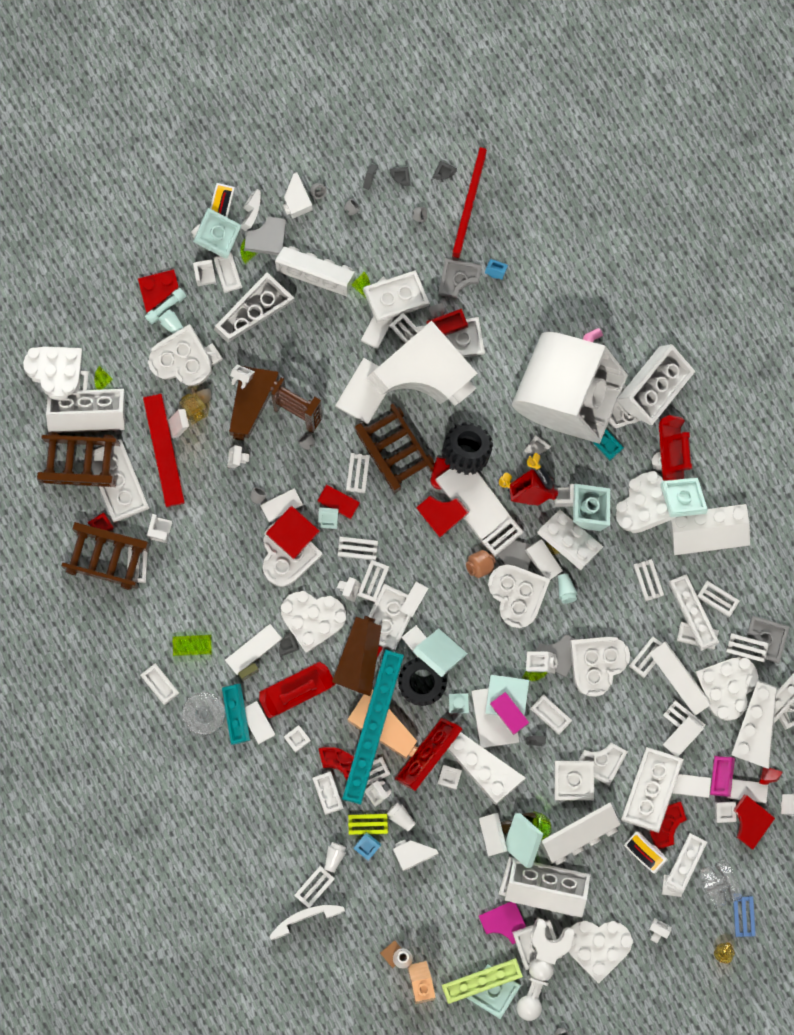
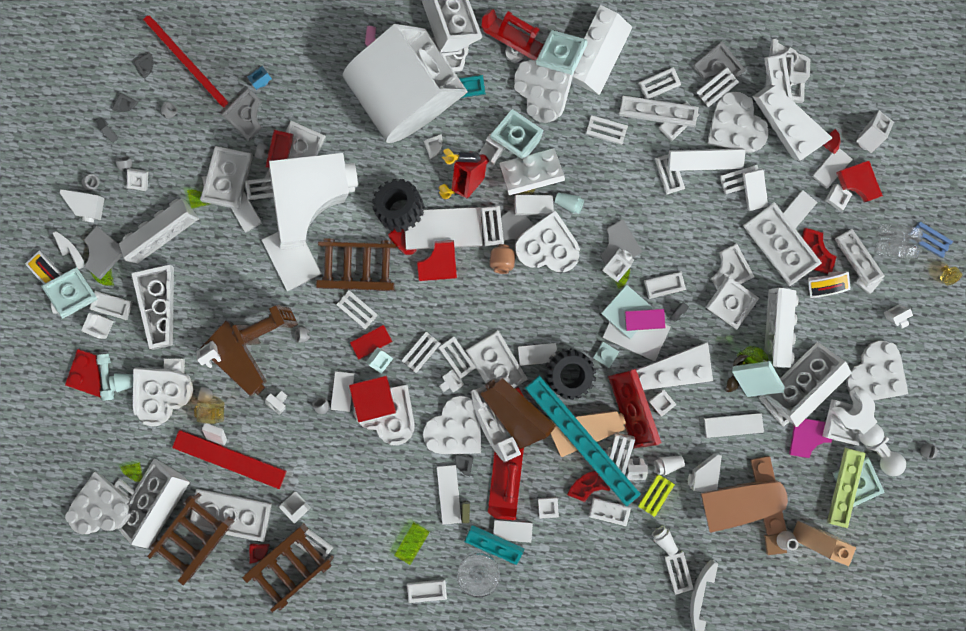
camera: 55 degrees left, 10 degrees up
dark azure plate [353,832,381,861] -> none
white sticker [400,582,429,617] -> none
light aqua tile [413,628,468,677] -> none
white tile [479,813,507,856] -> none
white plate [570,637,630,697] -> none
dark pink tile [710,756,735,797] -> none
none -> white tile [127,168,148,191]
none -> white slope [471,386,521,462]
none -> white tile [609,432,635,474]
none -> nougat slope [701,456,788,536]
none -> white tile [704,413,764,438]

